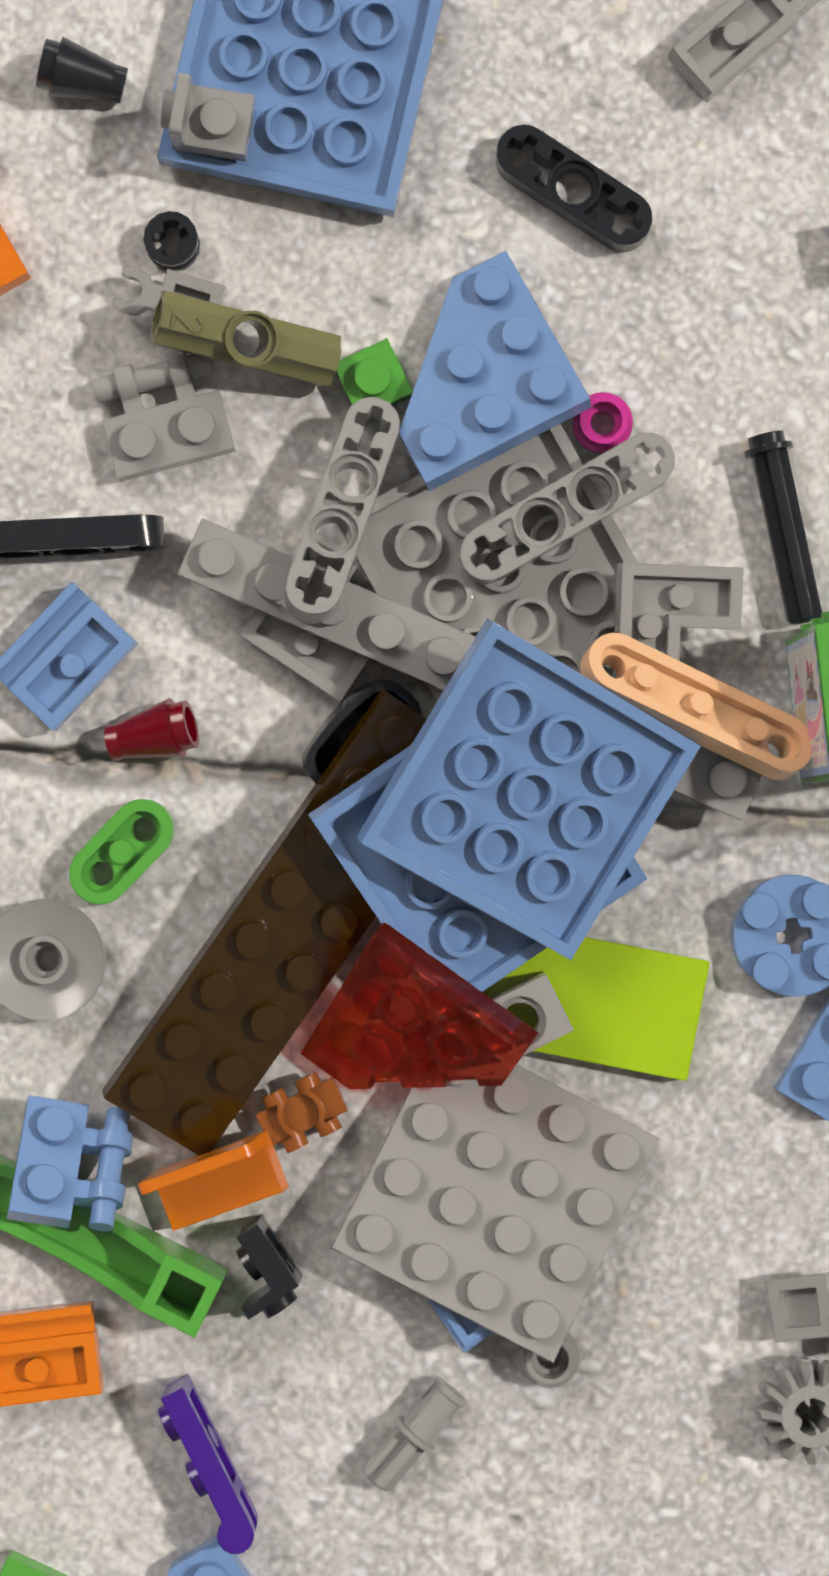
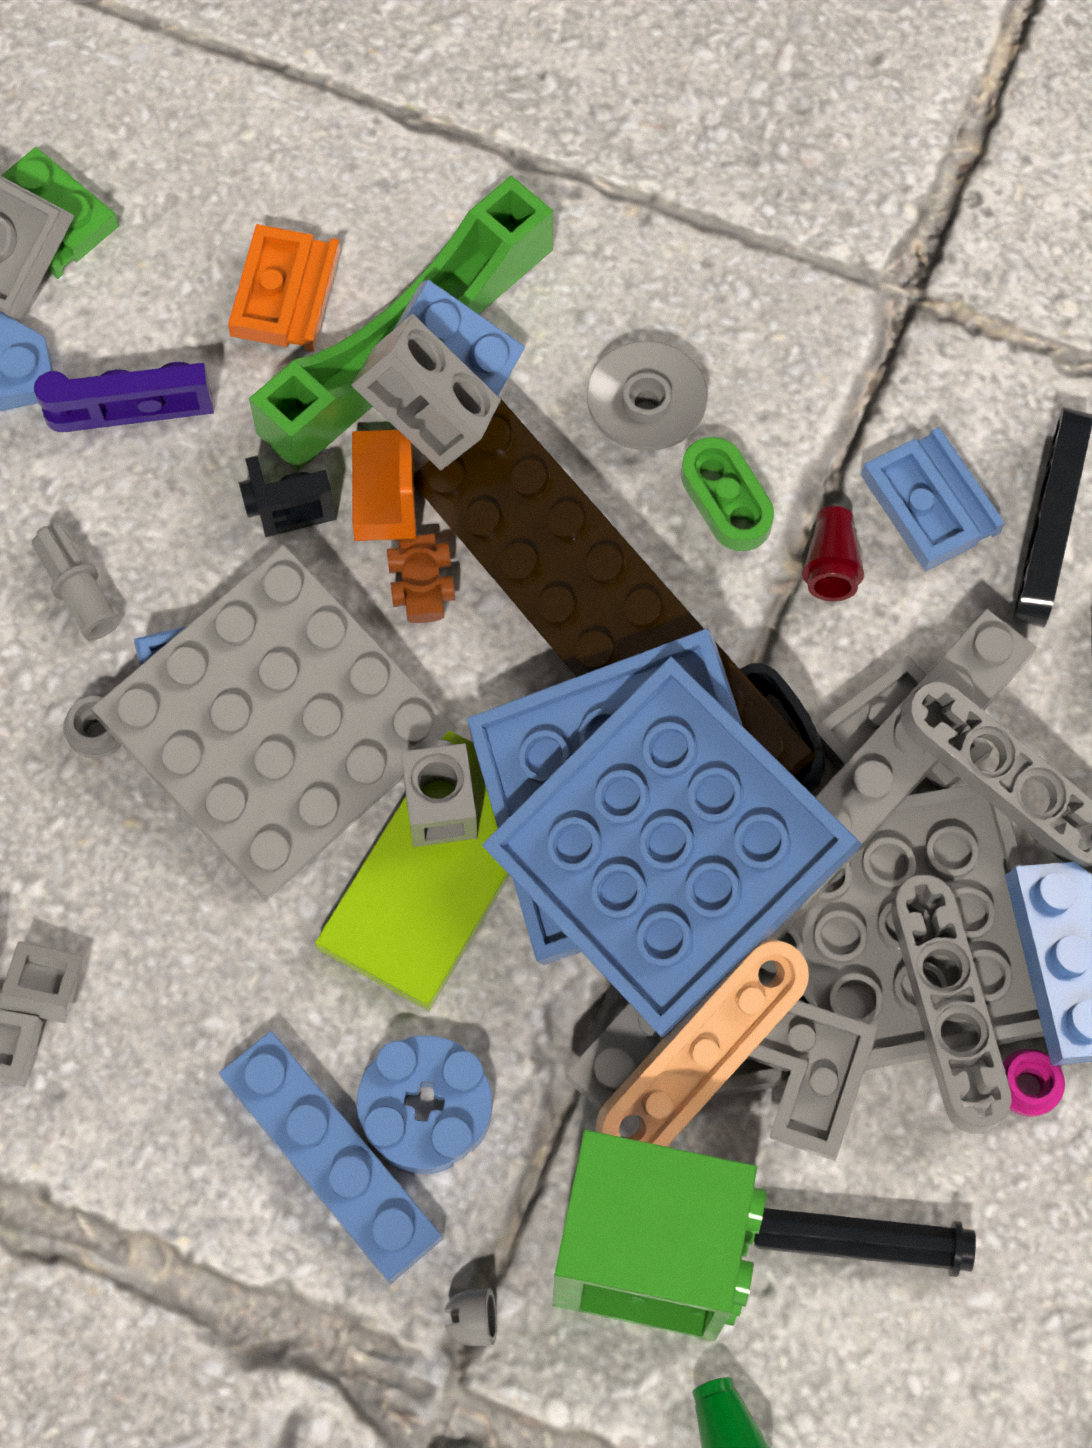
camera: 105 degrees right, 20 degrees down
clear red plate [300,922,539,1089] -> none
none -> light grey brick [351,314,501,471]

